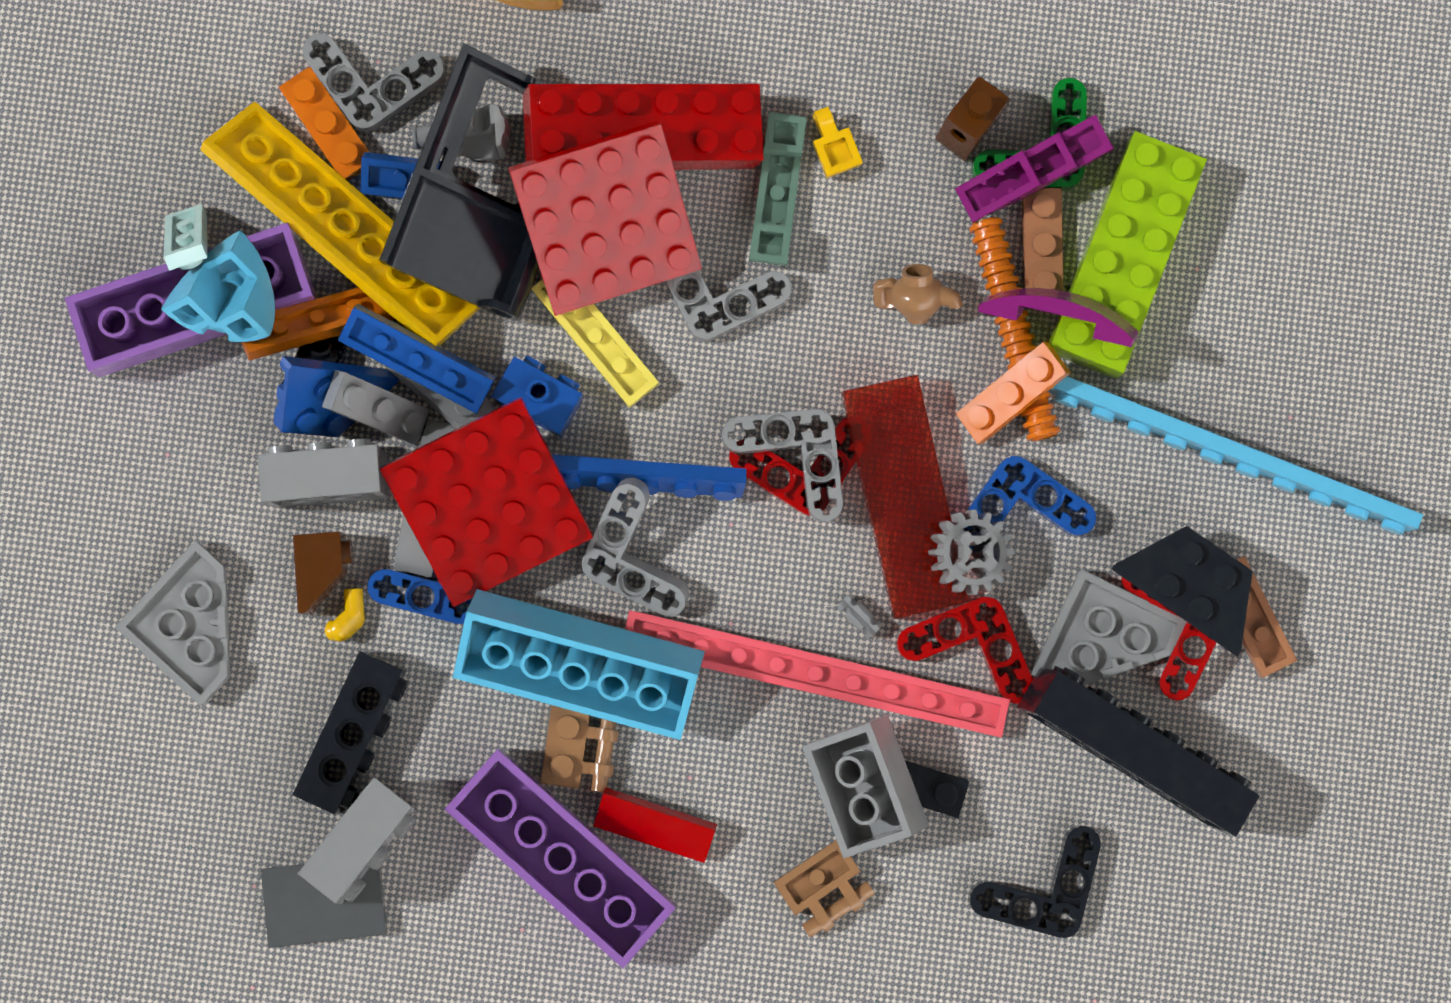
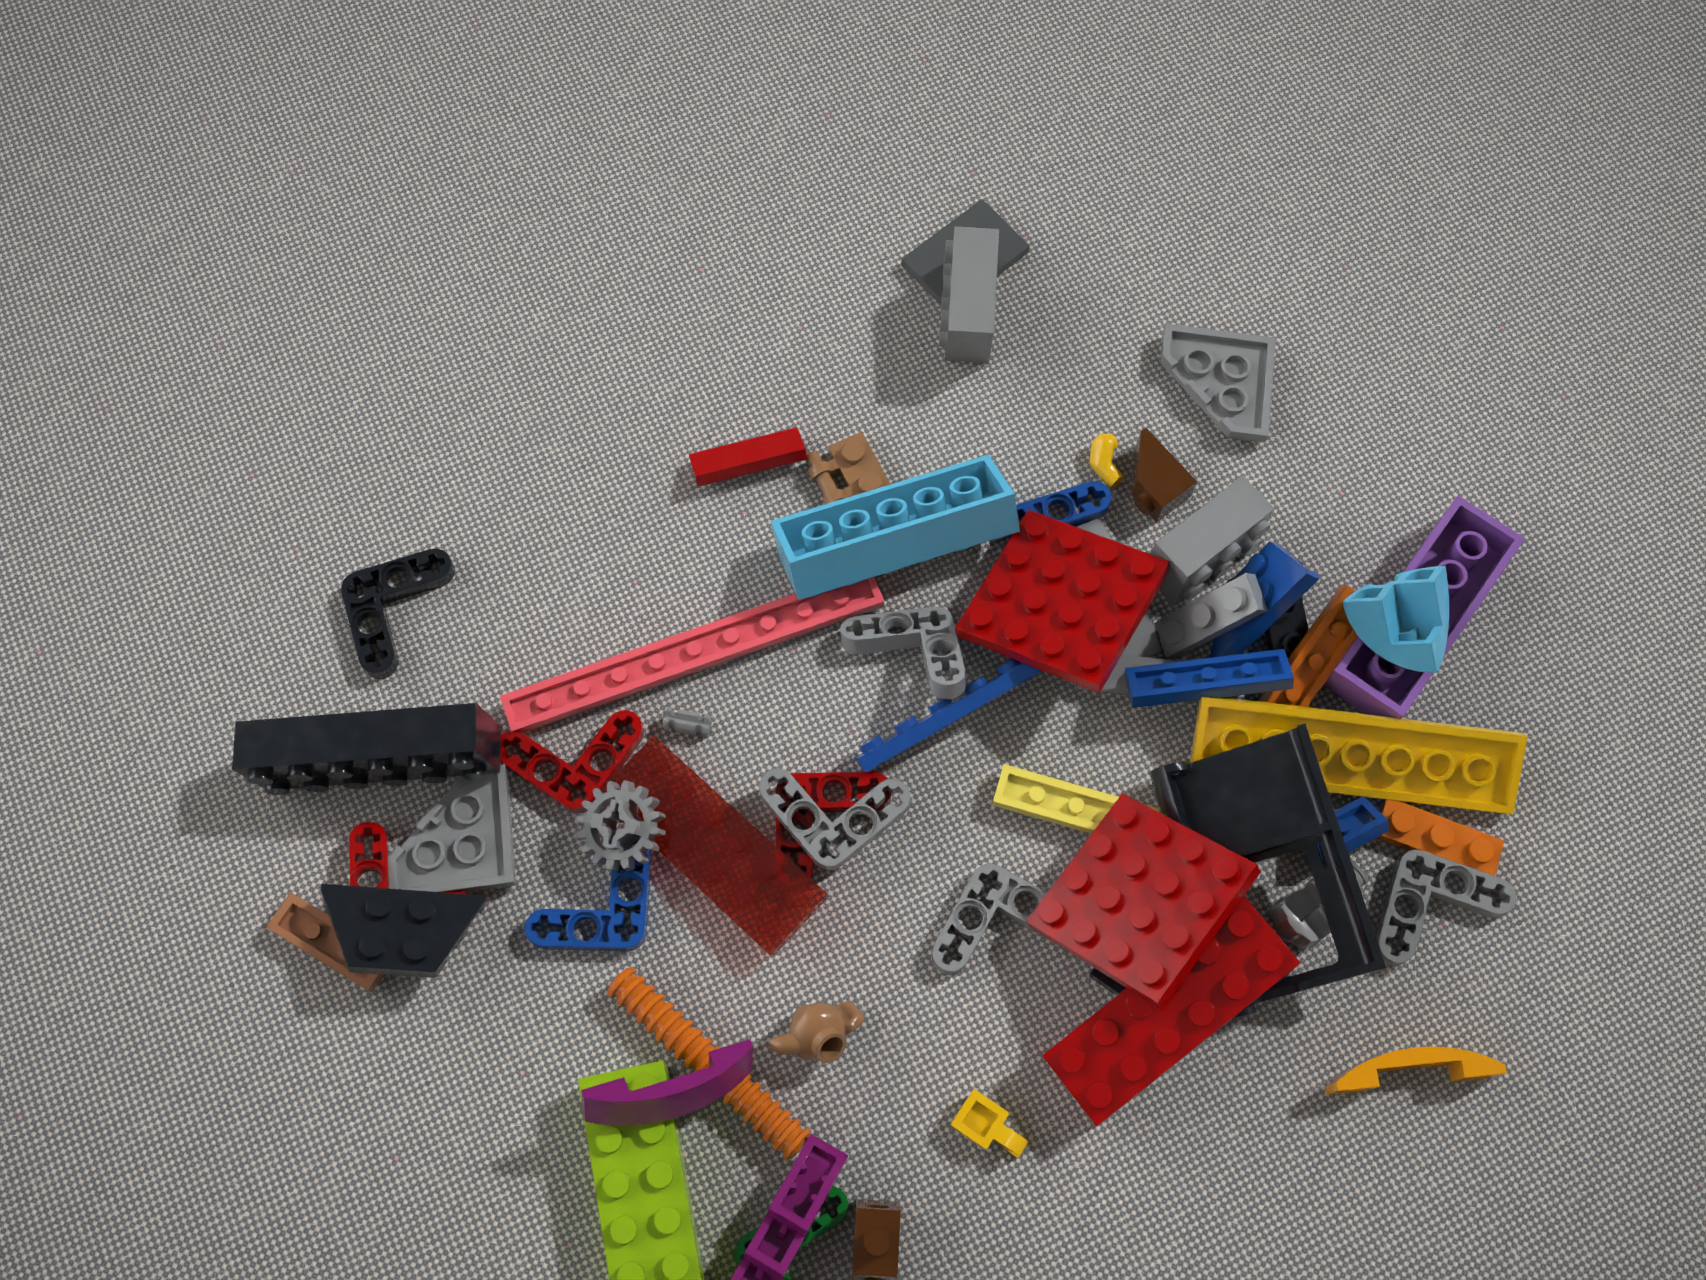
camera: 150 degrees right, 15 degrees down
light aqua plate [163,204,207,271] -> none
black brick [292,651,409,815] -> none
medium lavender brick [444,749,677,968] -> none
blue brick [491,355,584,438] -> none
sand green slope [749,112,807,266] -> none
medium nougat plate [773,840,875,938] -> none
light grey brick [802,714,929,858] -> none
black plate [905,760,970,818] -> none
plate [955,342,1071,444] -> none
nougat plate [1022,188,1064,291] -> none
medium azure plate [1048,376,1423,535] -> none

